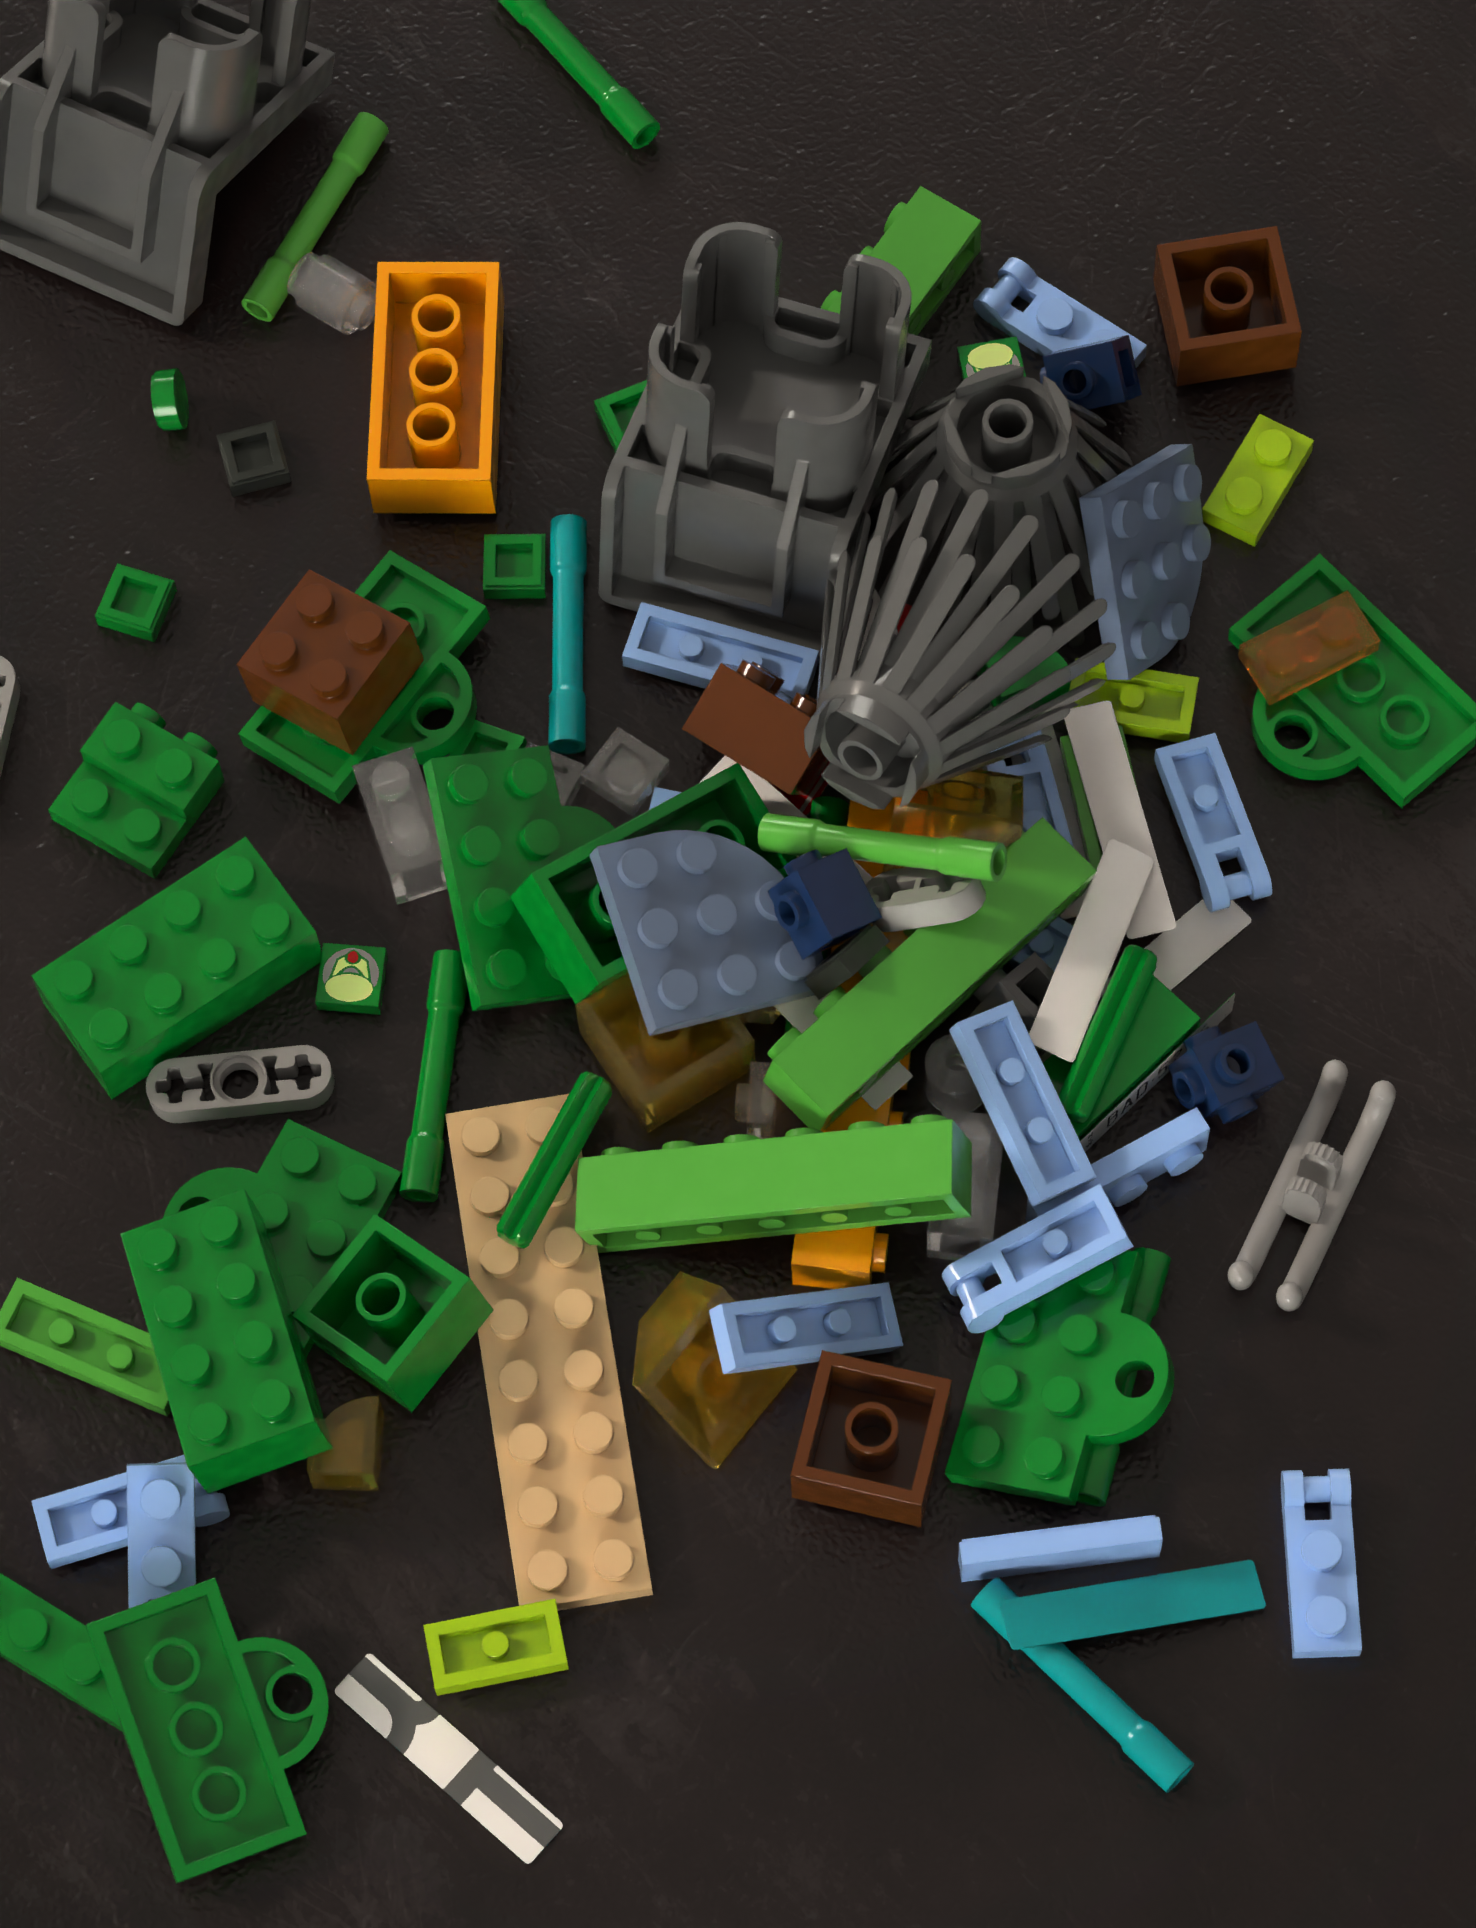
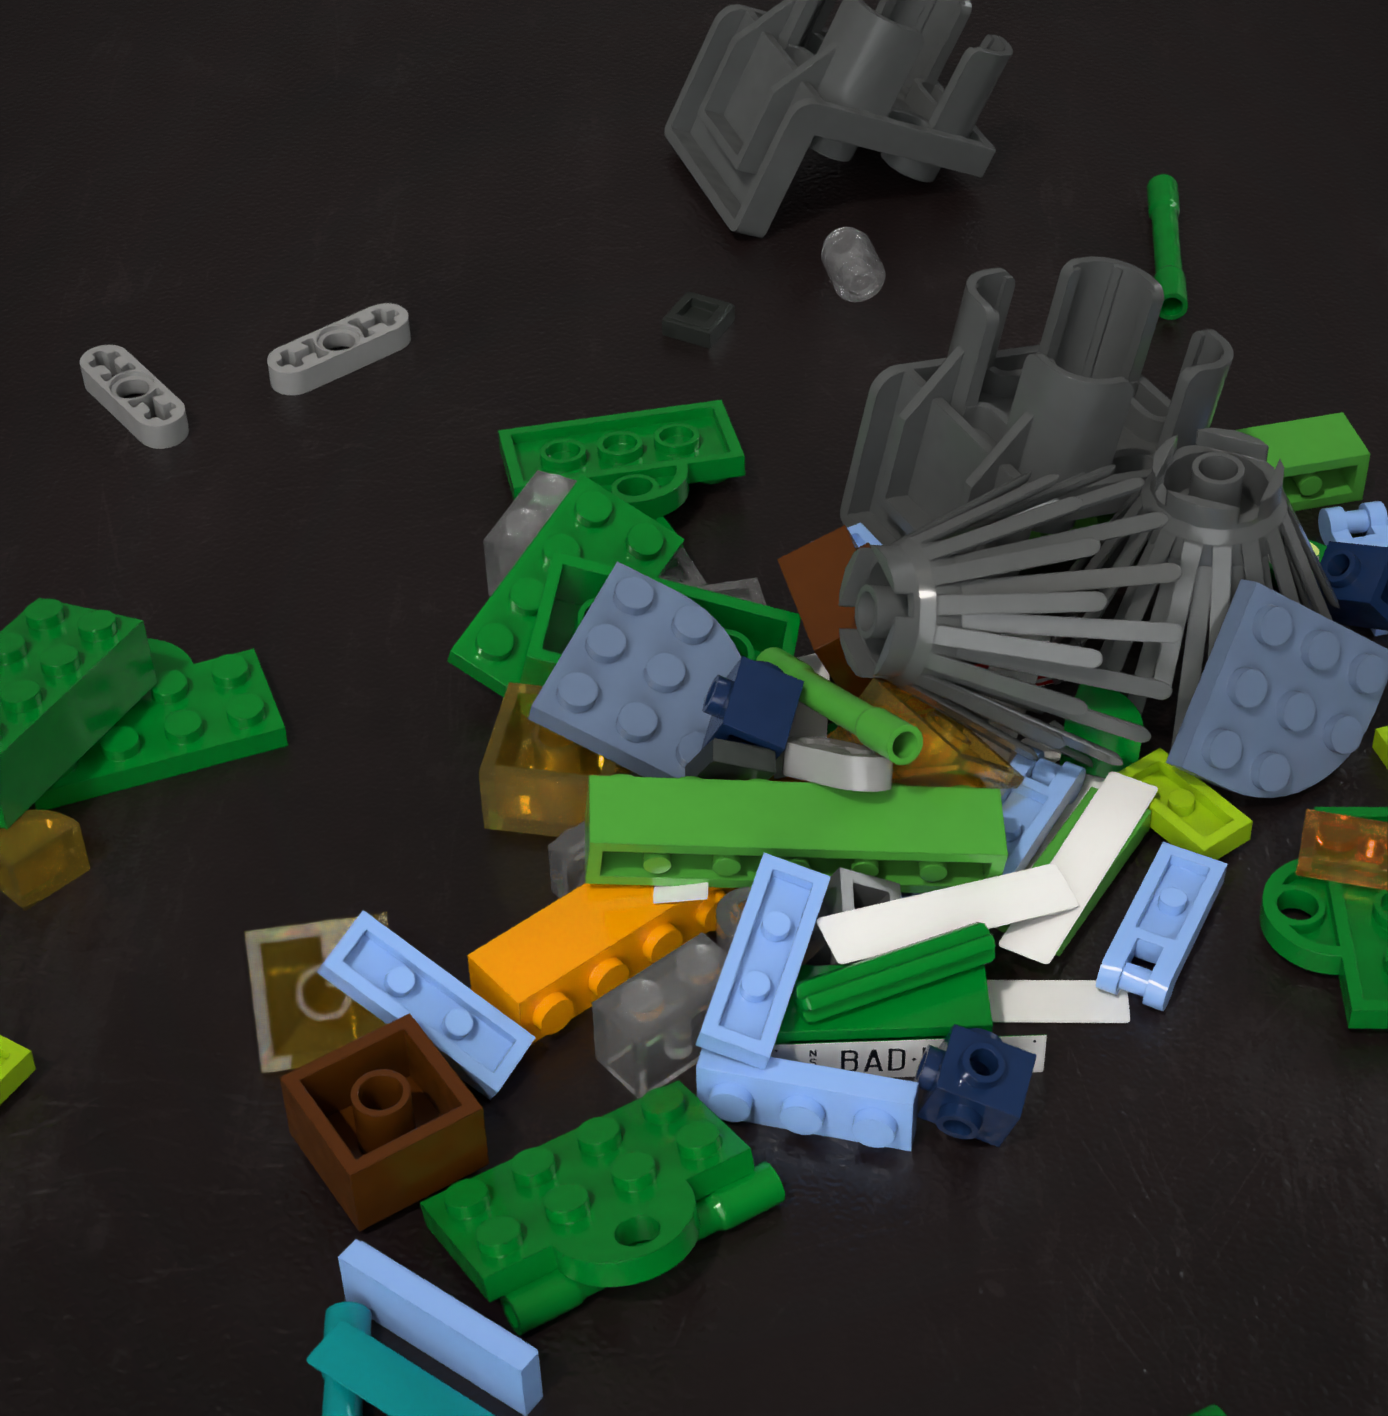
camera: 40 degrees right, 25 degrees down
green brick [31,836,322,1100] -> none
green plate [48,702,225,879] -> none
green tile [95,563,177,643] -> none
light grey beam [146,1045,335,1123] -> none
green tile [151,368,189,431] -> none
reddish brown brick [236,569,424,756] -> none
bright green piece [241,112,389,322] -> none
green brick [292,1214,494,1412] -> none
tile [315,943,388,1015] -> none
light orange brick [367,262,504,514] -> none
green piece [399,949,467,1203] -> none
tan plate [445,1094,653,1611] -> none
green tile [483,534,547,599] -> none
green axle [497,1071,612,1249] -> none
teal piece [548,514,587,754] -> none
bright green brick [575,1114,972,1253] -> none
light blue plate [942,1184,1134,1333] -> none
light grey piece [1227,1059,1396,1312] -> none

